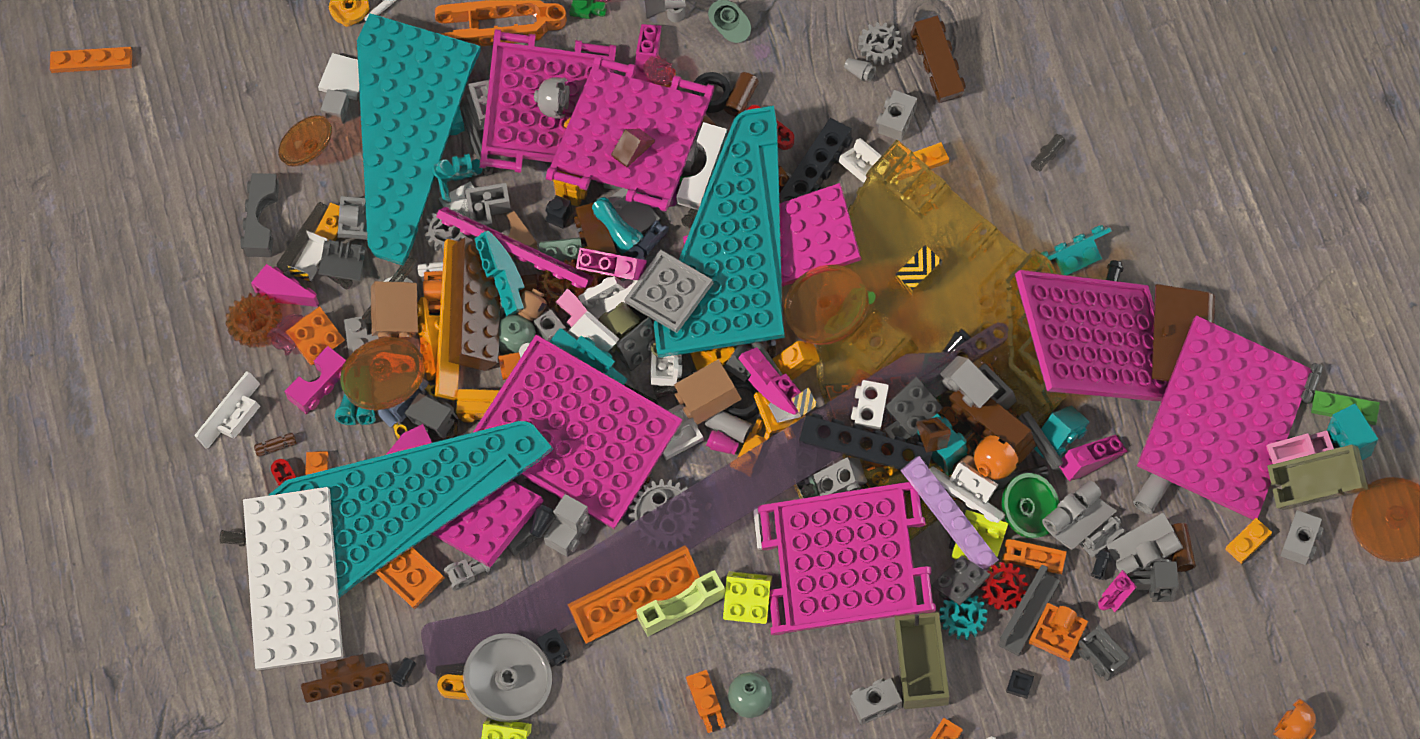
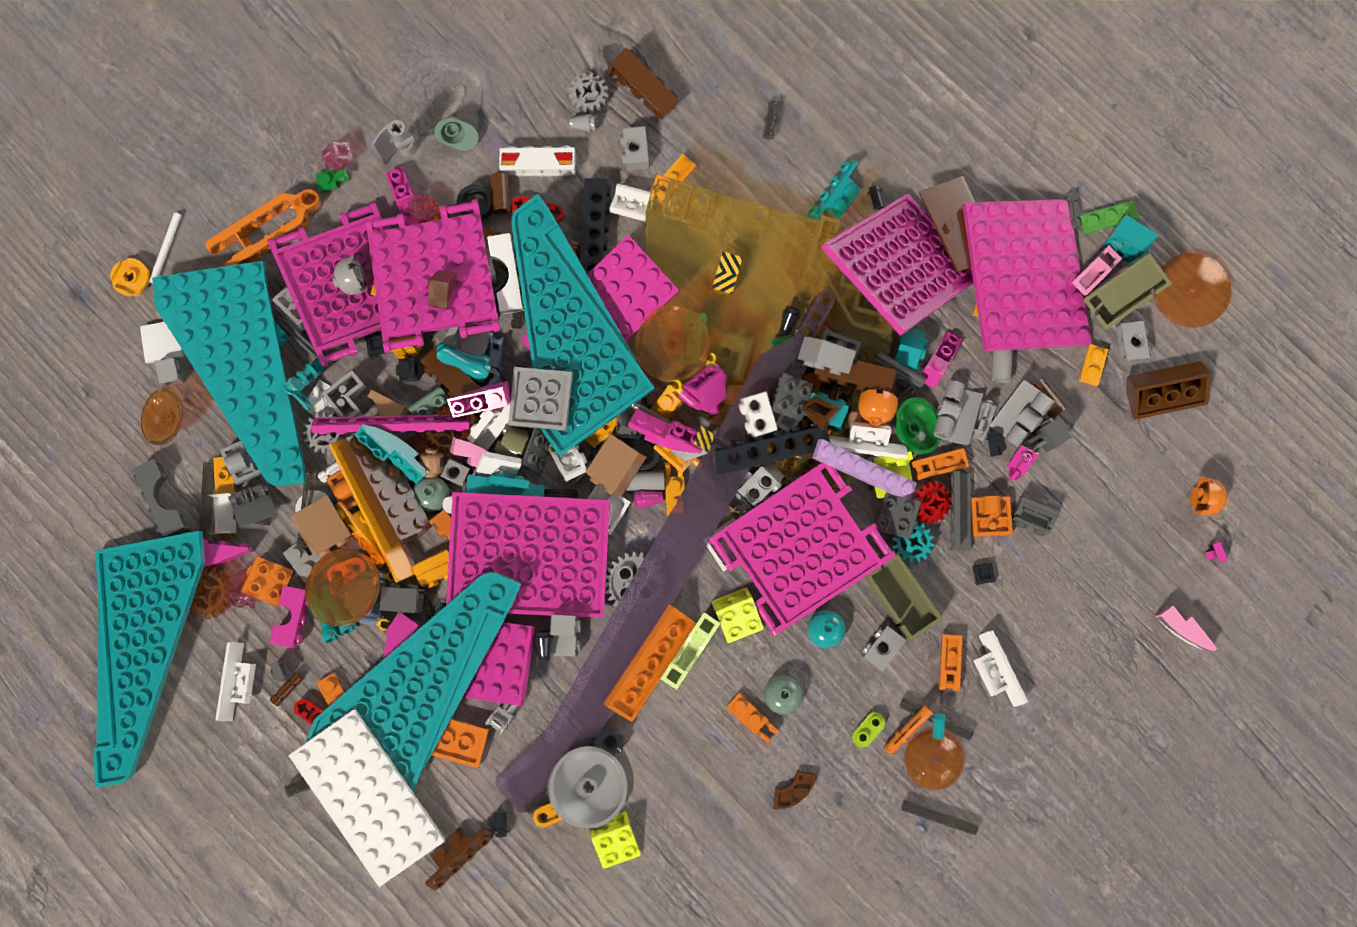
camera: 30 degrees left, 15 degrees up
none -> teal wing [94,531,205,788]
none -> dark grey plate [270,661,290,682]
none -> black tile [366,334,388,357]
none -> white brick [500,146,576,176]
none -> dark pink torso [667,353,727,415]
none -> teal cylinder [806,610,846,649]
none -> reddish brown slope [1126,361,1211,420]

